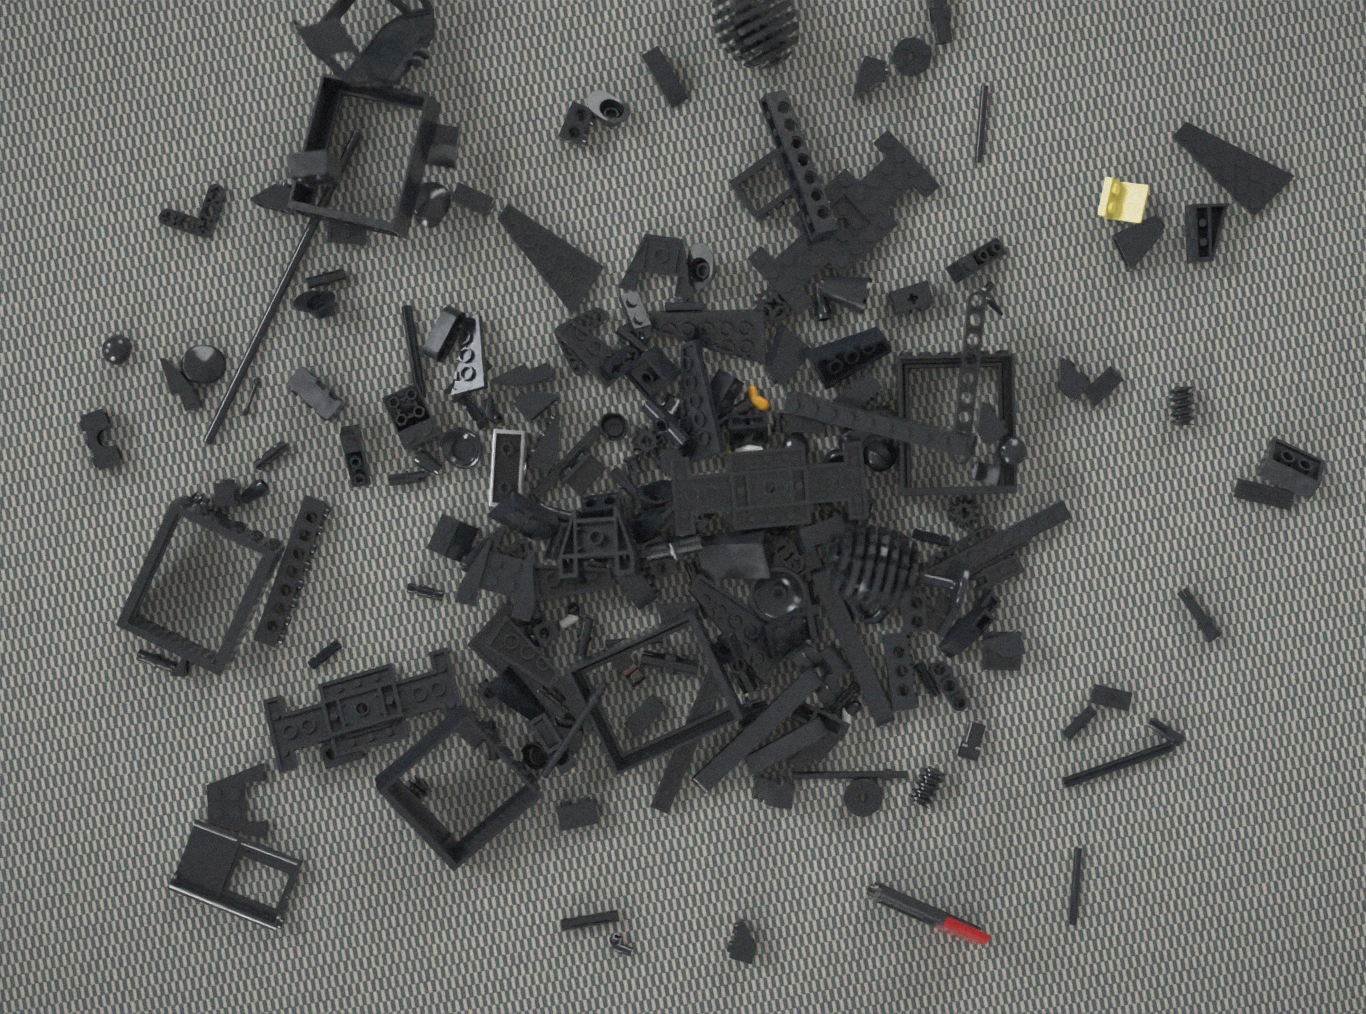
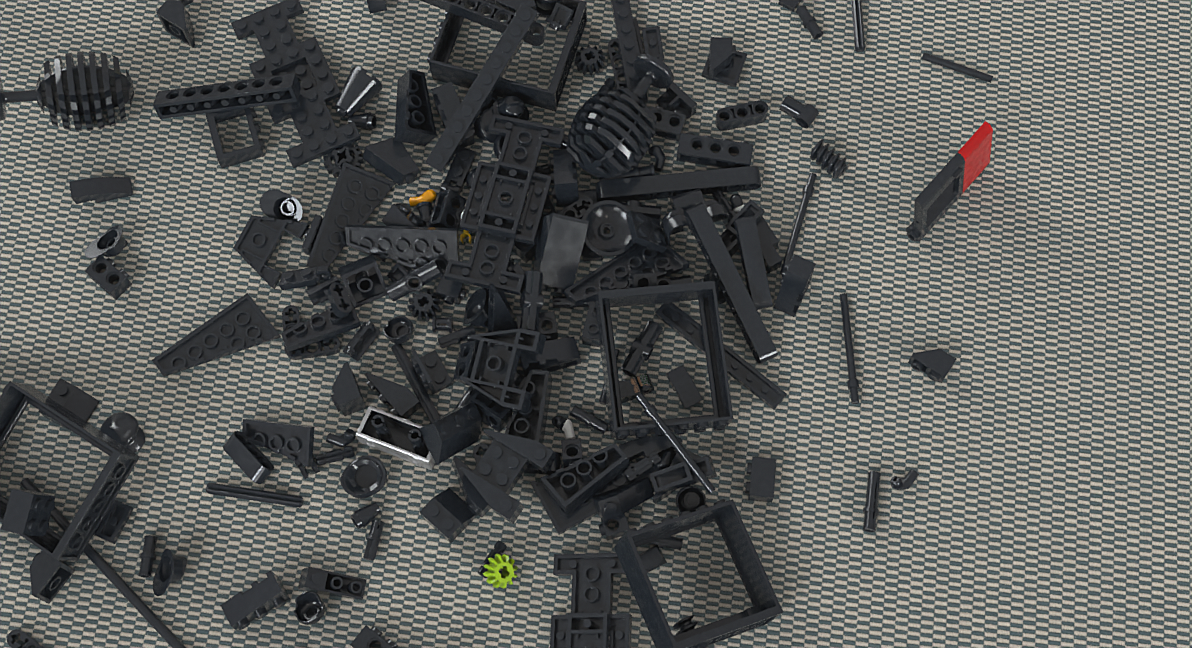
camera: 65 degrees left, 20 degrees down
black slope [382,382,442,453] -> none
black brick [451,182,495,218] -> none
black slope [490,363,553,386] -> none
black plate [844,778,882,817] -> none
black brick [889,280,934,317] -> none
black axle [915,661,940,698] -> none
black slope [938,589,1001,658] -> none
none -> black hair [294,591,325,625]
none -> black hinge [342,321,381,362]
none -> lime gear [483,554,518,589]
none -> black bar [840,293,860,404]

